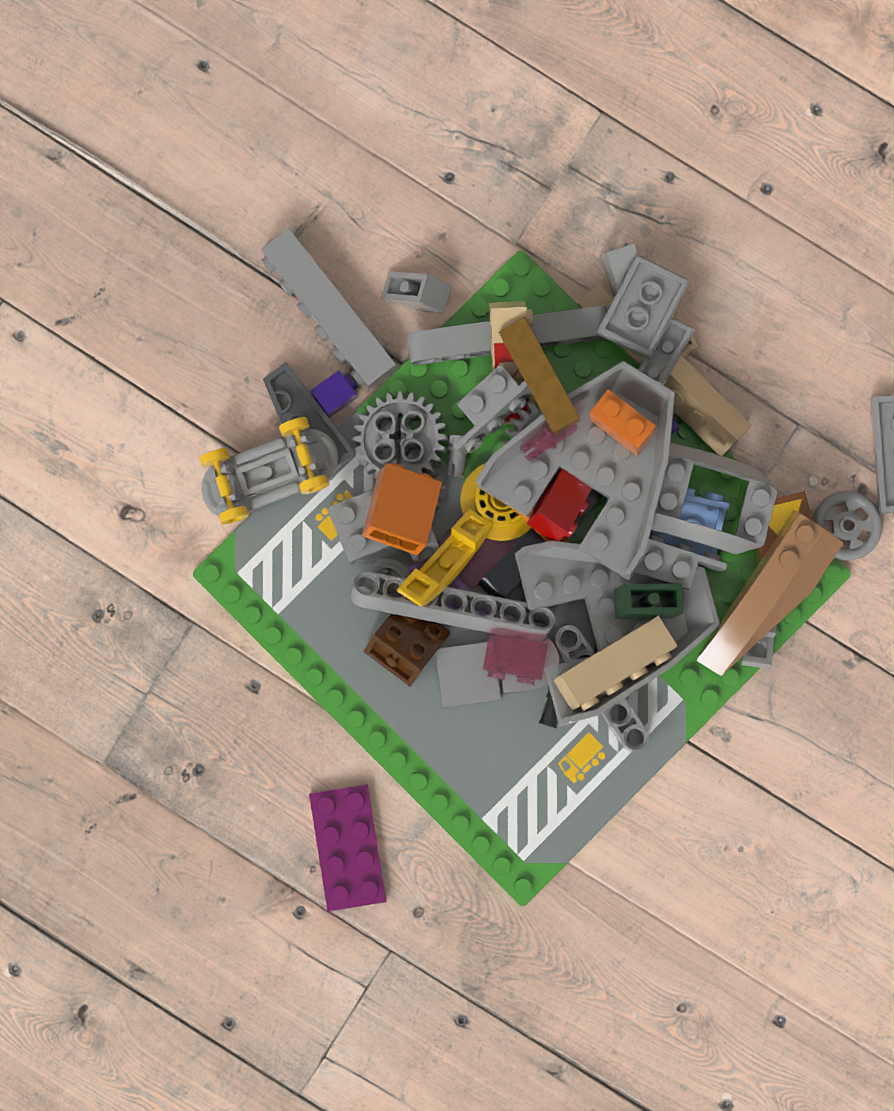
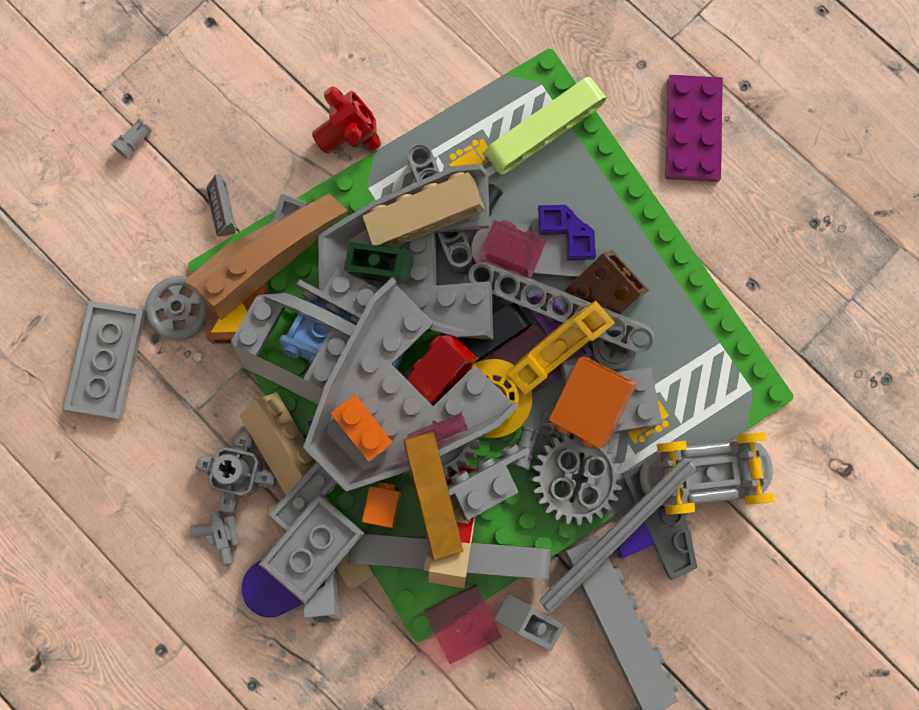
camera: 165 degrees left, 5 degrees down
none -> light grey piece [190,511,239,566]
none -> light grey piece [195,432,277,513]
none -> light grey slope [206,173,237,237]
none -> dark purple tile [242,559,304,618]
none -> red piece [312,86,381,154]
none -> orange brick [362,482,402,529]
none -> clear pink tile [424,584,502,664]
none -> yellowish green beam [484,77,607,175]
none -> dark purple tile [538,205,596,261]
none -> light grey axle [540,458,696,612]

